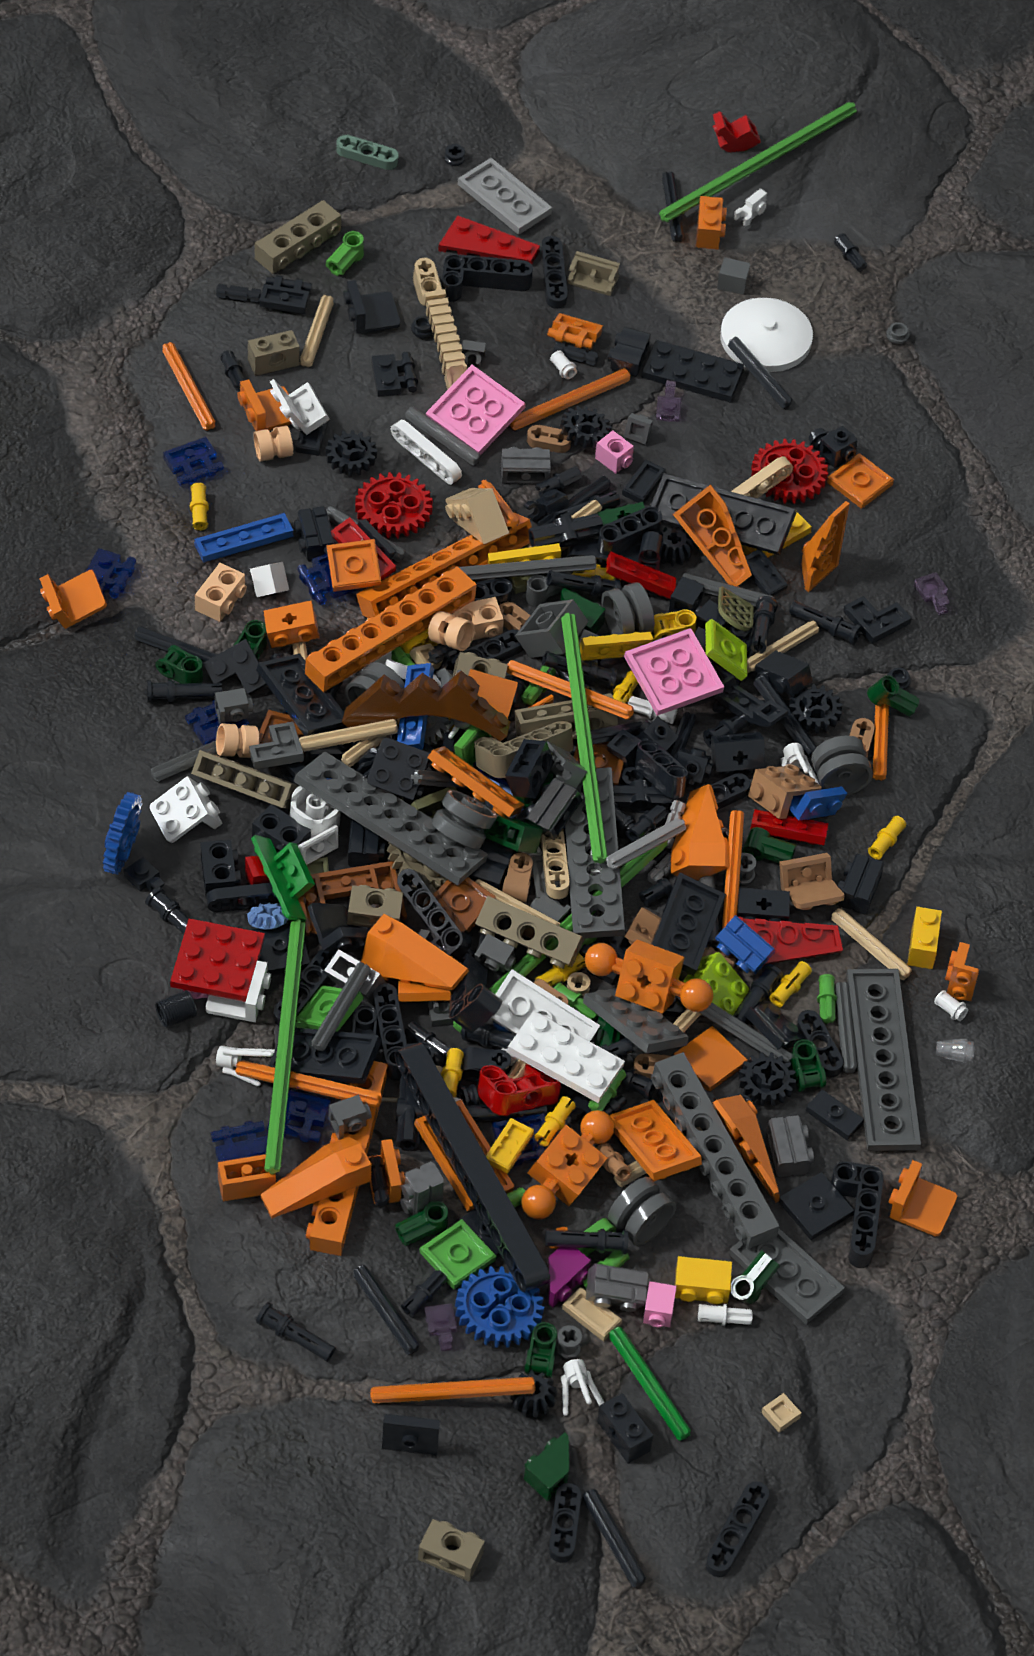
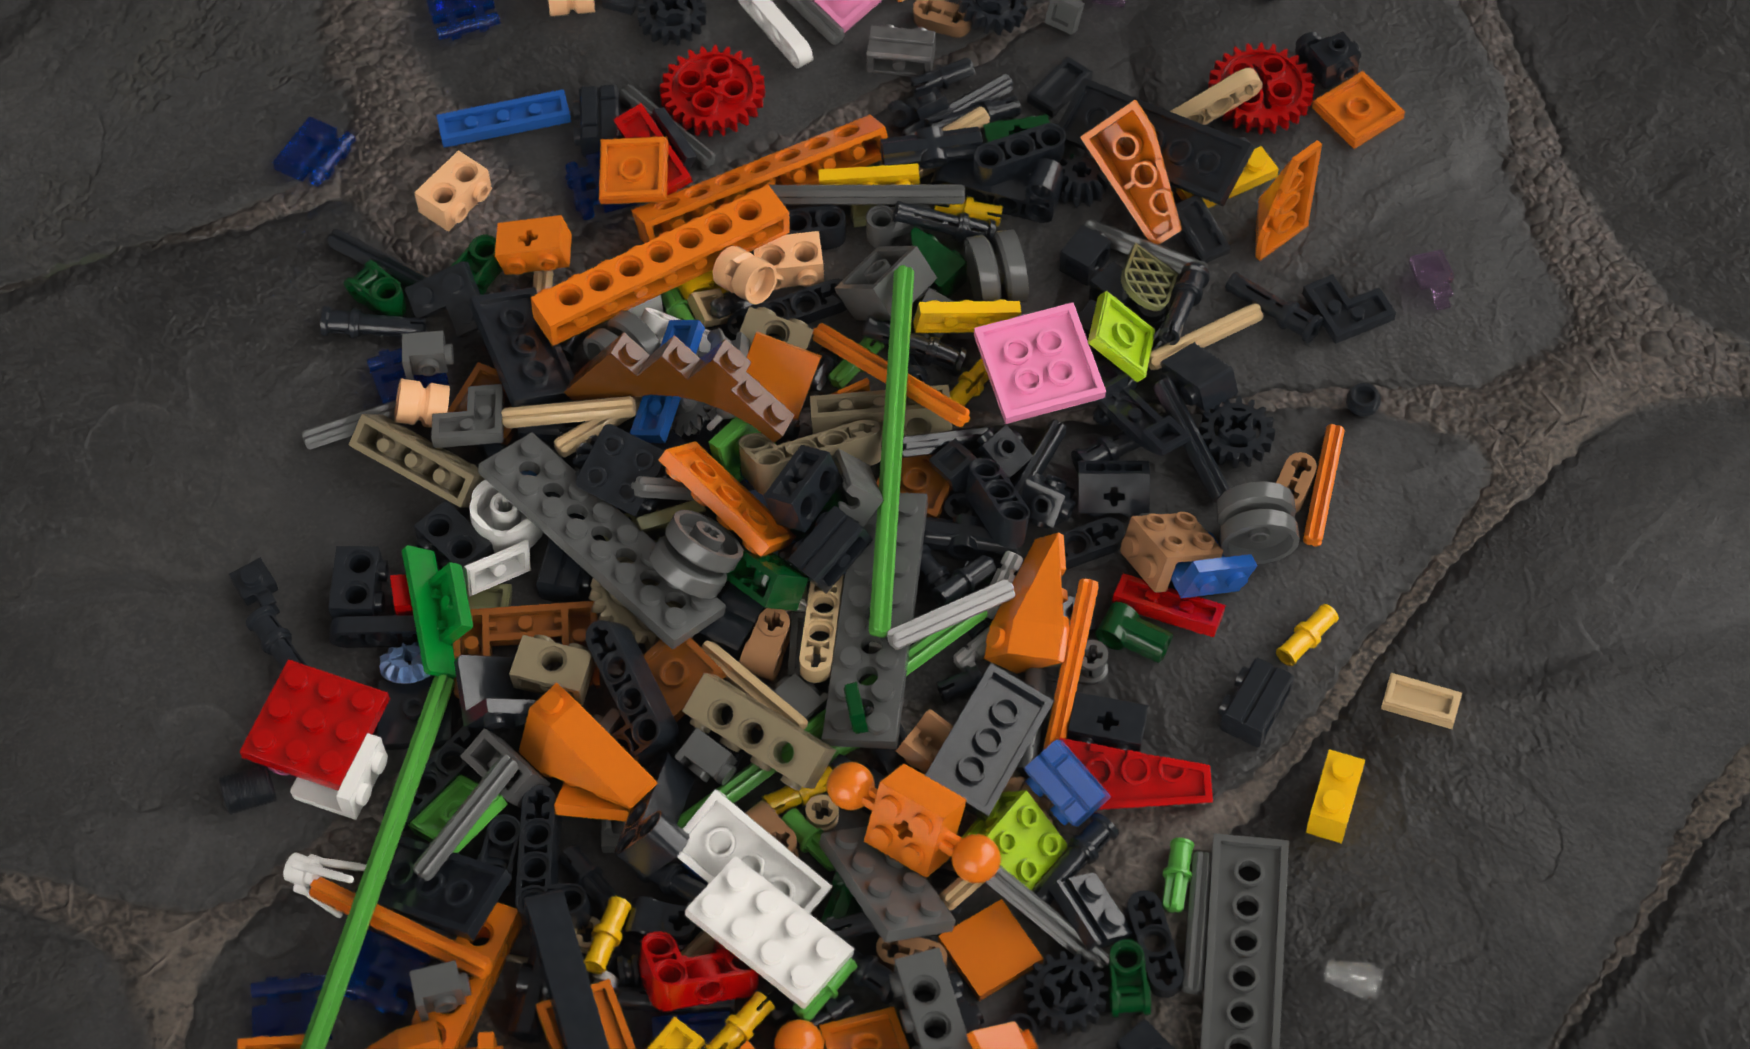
camera: 15 degrees right, 5 degrees up
orange bracket [39,570,107,629] -> none
blue gear [103,792,142,875] -> none
white bracket [150,776,223,843] -> none
yellow pin [190,483,209,531] -> none
white panel [250,562,289,597] -> none
tan wedge [445,488,509,544] -> none
orange axle [478,480,519,529] -> none
medium nougat beam [499,602,531,630] -> none
bright pink brick [595,431,634,474] -> none
red plate [606,552,676,599] -> none
white axle [628,696,677,724] -> none
yellow piece [653,609,696,640] -> none
yellow pin [769,961,812,1007] -> none
medium nougat bracket [779,853,844,910] -> none
white plant [780,743,819,784] -> none
tan axle [831,908,912,980] -> none
dark green piece [867,675,919,716] -> none
white pin [934,990,968,1021] -> none
orange bracket [945,942,979,1001] -> none
none -> dark green tile [843,682,869,735]
none -> tan tile [1381,673,1462,729]

